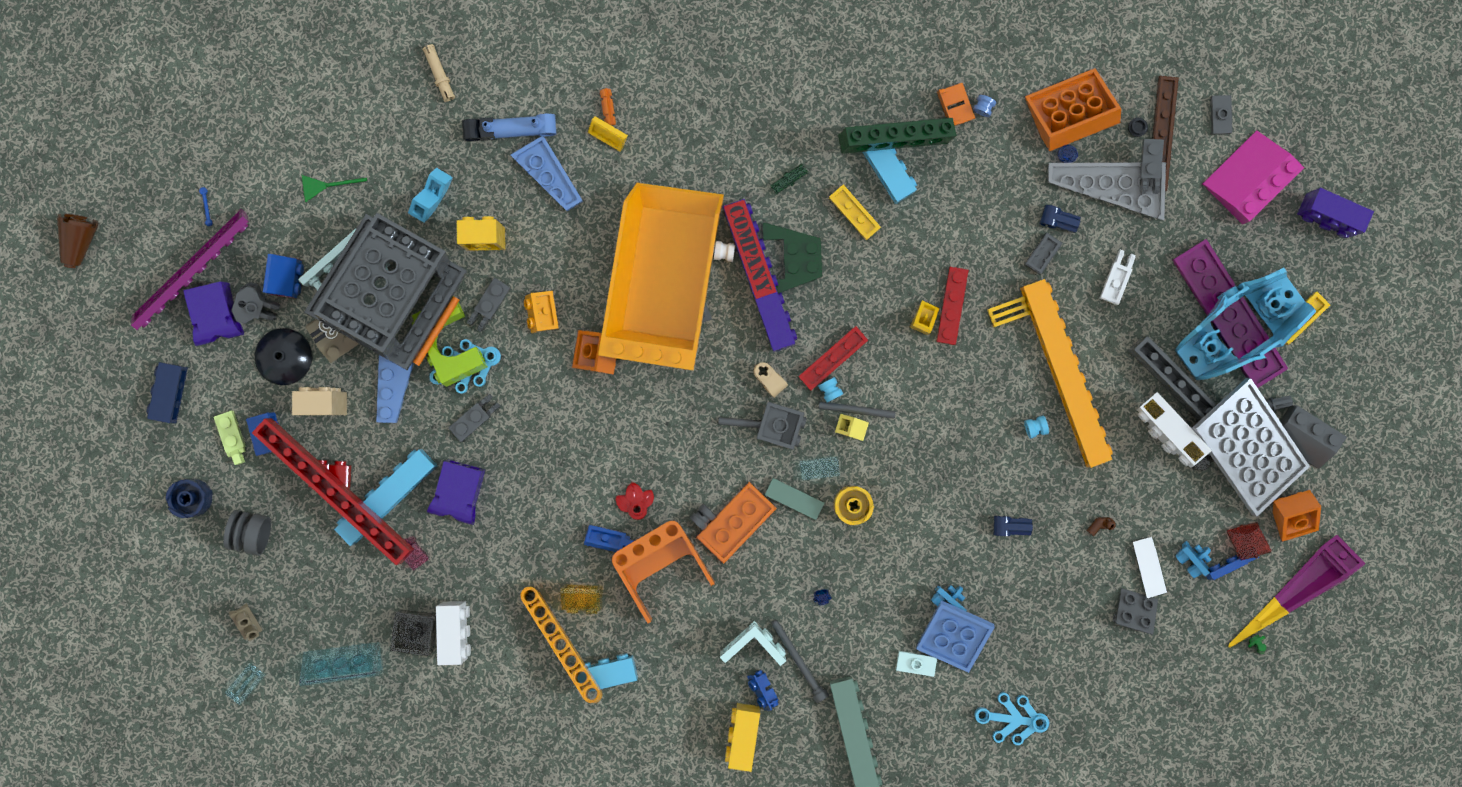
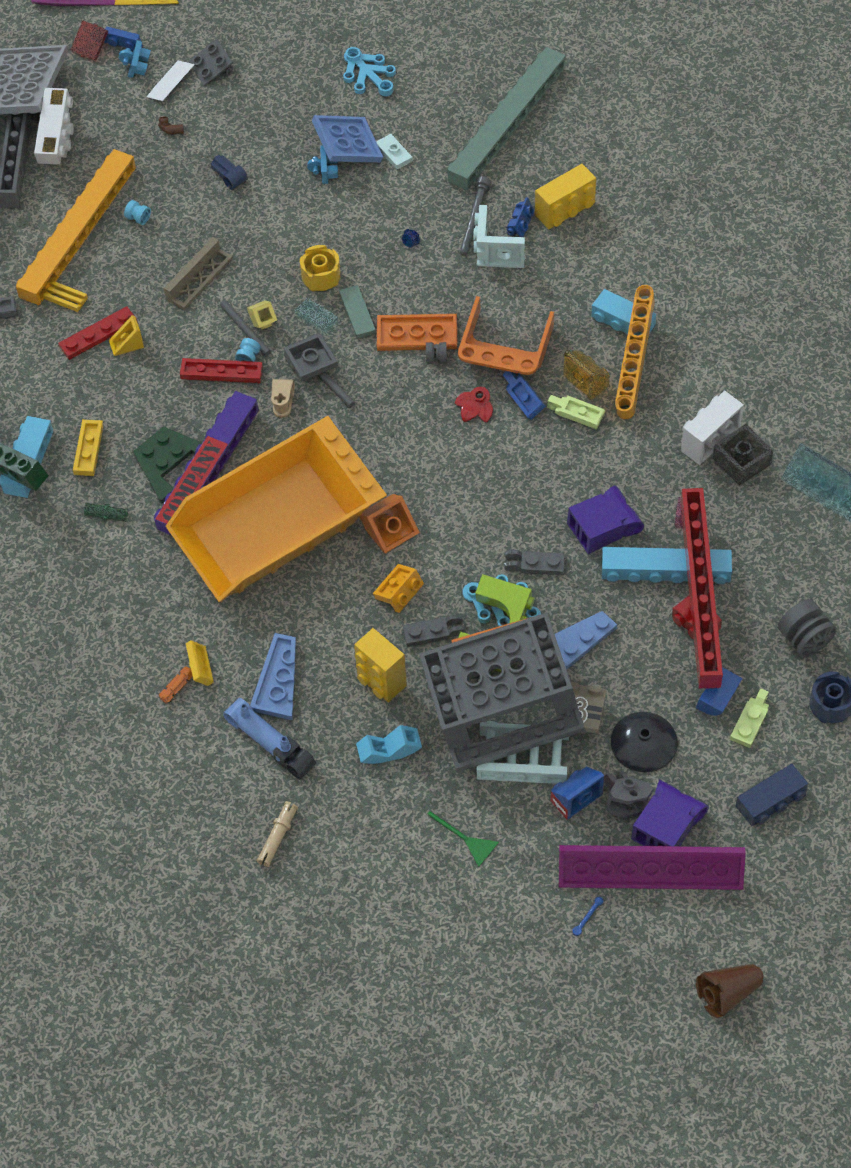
camera: 135 degrees left, 30 degrees down
tan brick [292,387,347,415] -> none
orange slope [1272,490,1321,542] -> none
none -> dark tan fence [164,237,233,310]
none -> yellowish green hinge [547,395,605,430]

